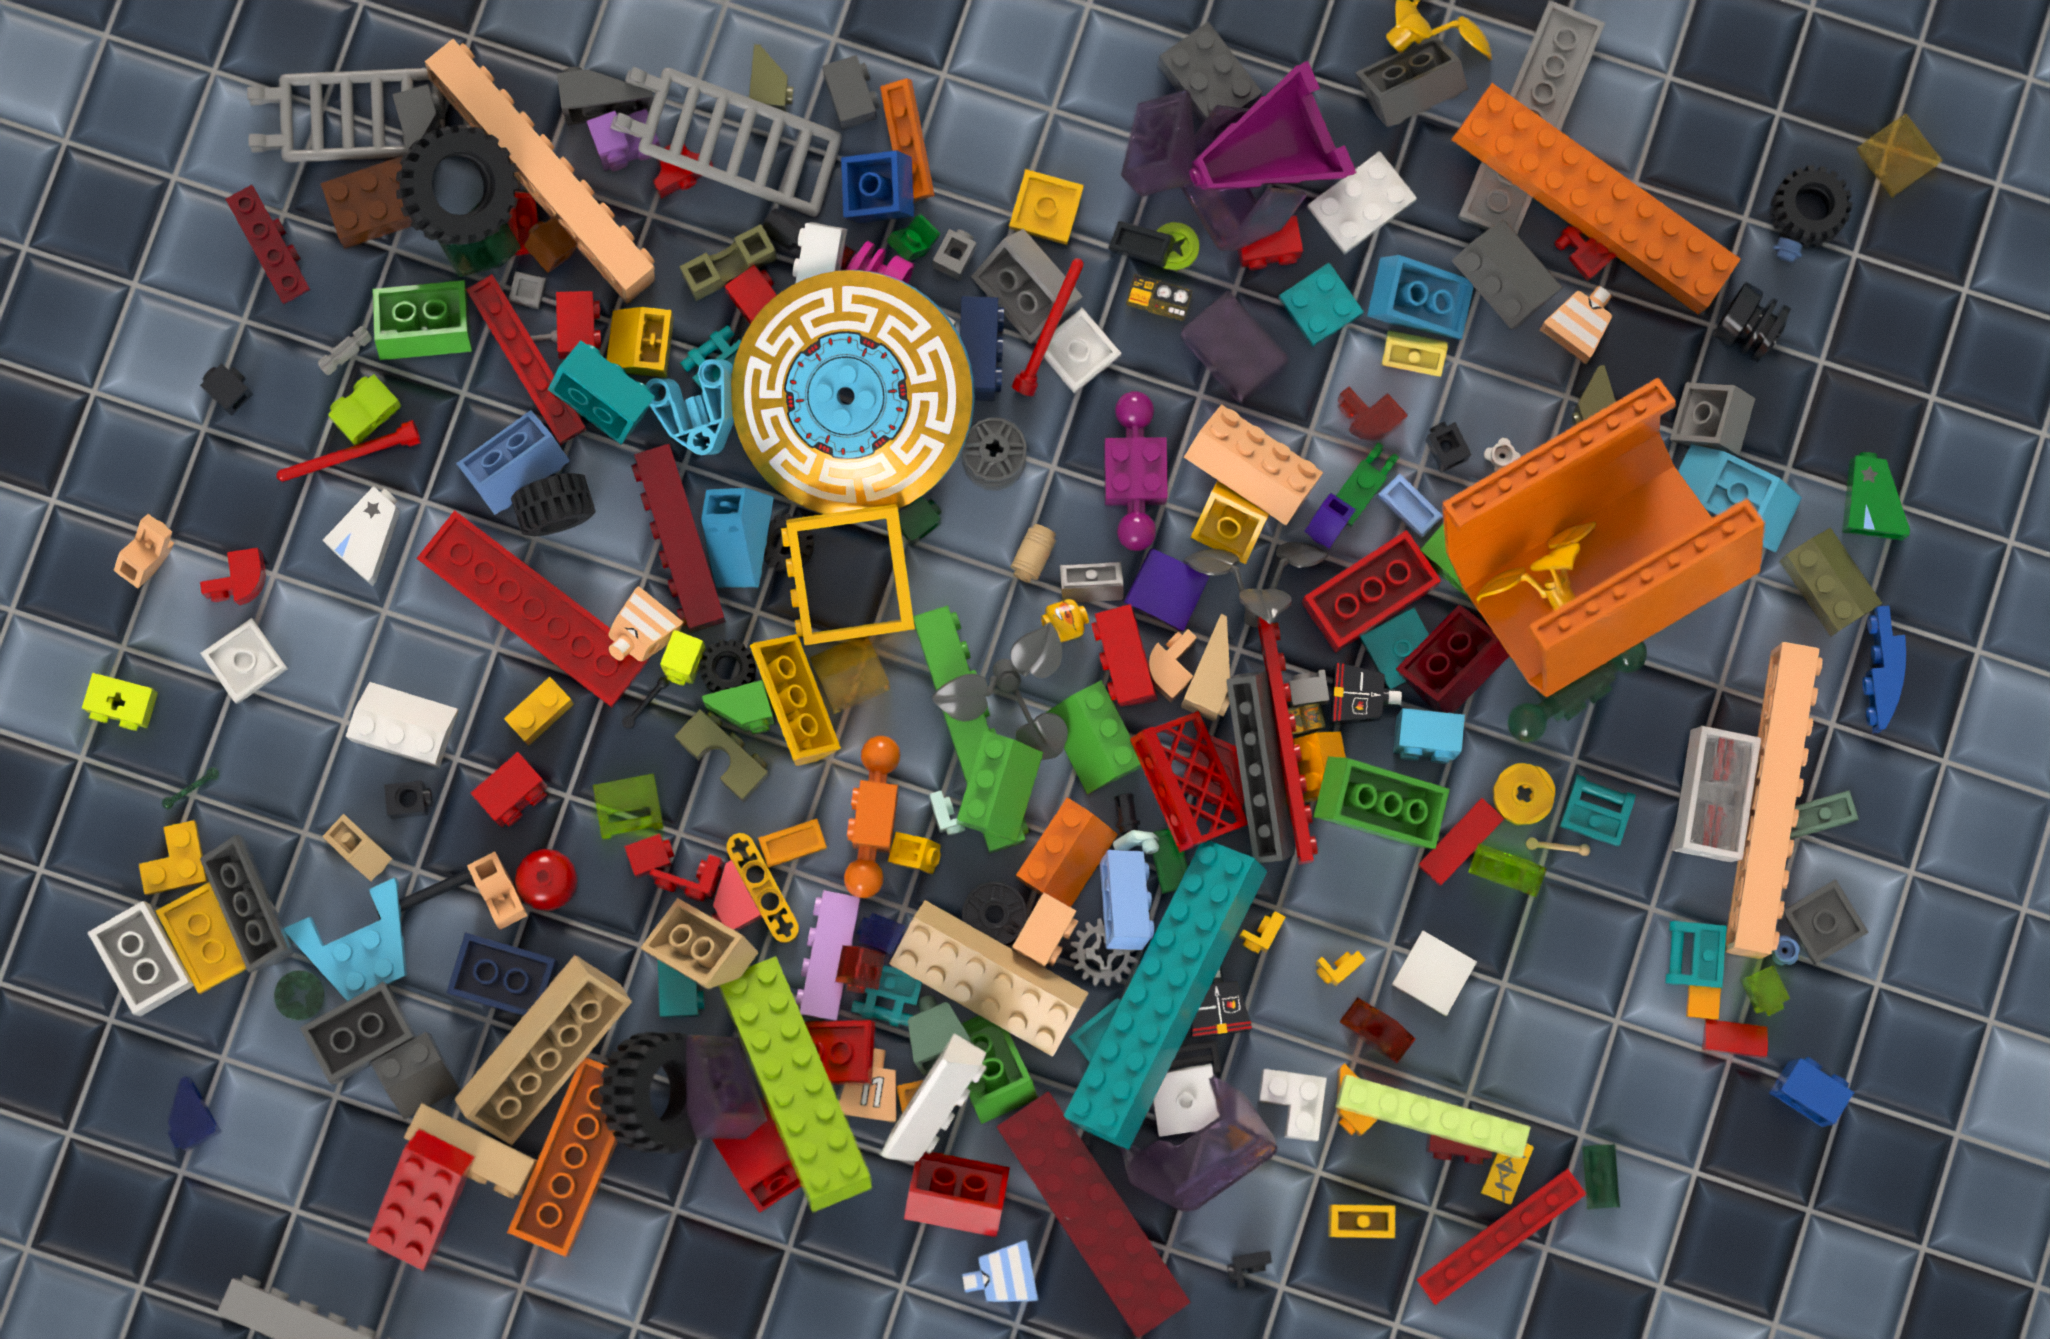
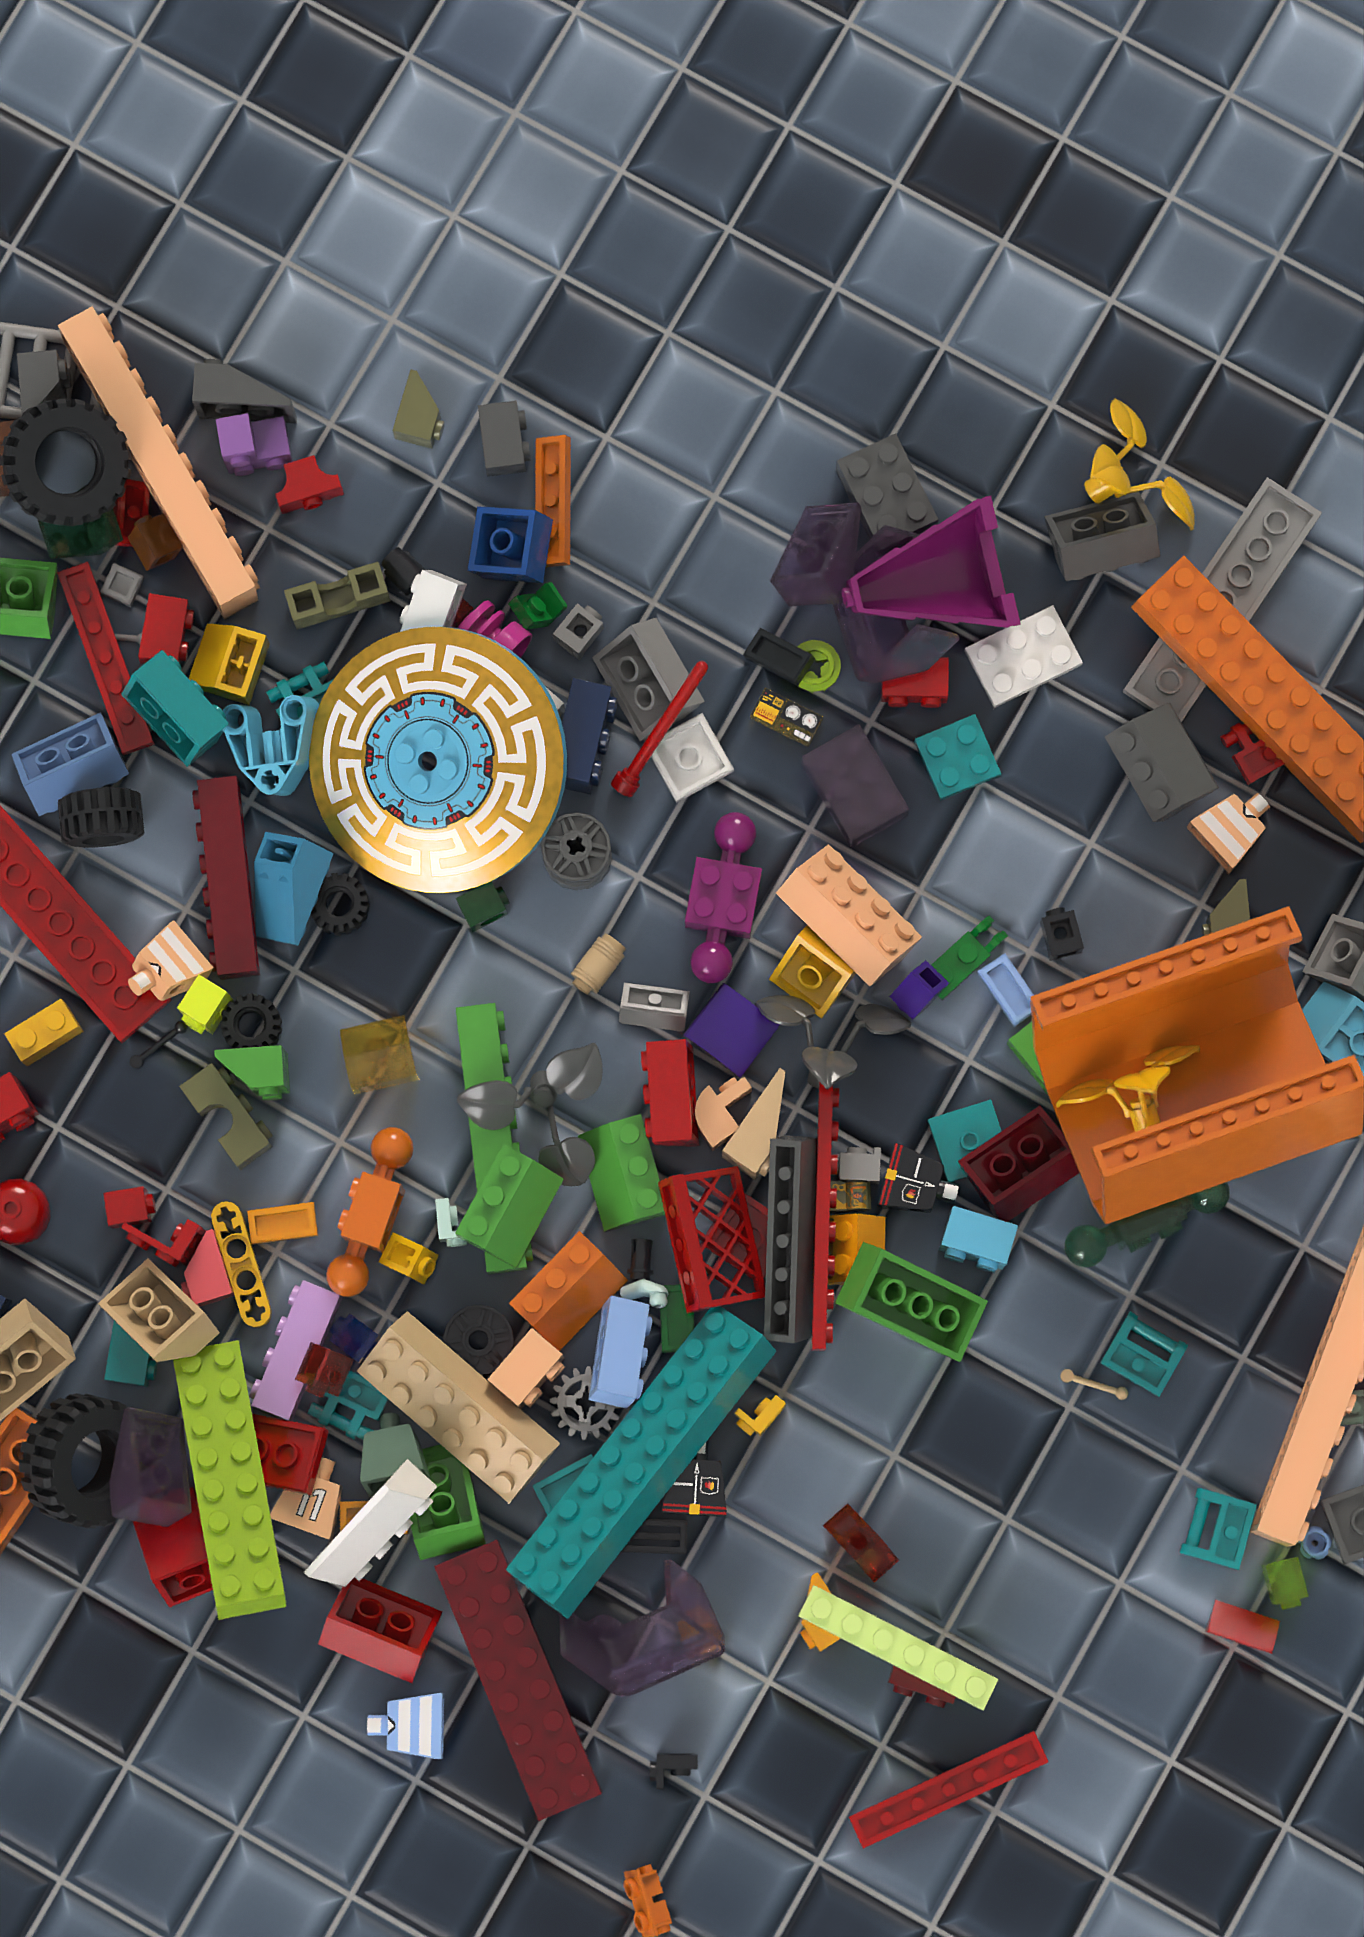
camera: 20 degrees right, 0 degrees up
clear neon green plate [593,773,664,840] -> none
light grey bar [610,67,842,217] -> none
red brick [725,265,777,324] -> none
yellow slope [750,634,841,766] -> none
yellow window [781,504,915,645] -> none
yellow plate [1009,169,1084,245] -> none
yellow head [1041,599,1089,643] -> none
white plate [1153,1064,1221,1137] -> none
white brick [1257,1069,1327,1142] -> none
red brick [1301,530,1441,653] -> none
yellow bracket [1315,950,1366,987] -> none
yellow brick [1328,1205,1395,1238] -> none
clear red brick [1337,386,1408,441] -> none
dark azure slope [1367,255,1474,340] -> none
light yellow slope [1381,331,1448,377] -> none
white tile [1392,931,1477,1016] -> none
red tile [1418,798,1504,886] -> none
clear neon green slope [1468,844,1547,898] -> none
yellow tile [1481,1143,1534,1205] -> none
white plate [1484,438,1521,472] -> none
yellow plate [1492,763,1555,826] -> none
clear green plate [1582,1144,1620,1209] -> none
brick [1672,726,1761,862] -> none
light orange tile [1686,985,1721,1020] -> none
blue brick [1769,1057,1854,1127] -> none

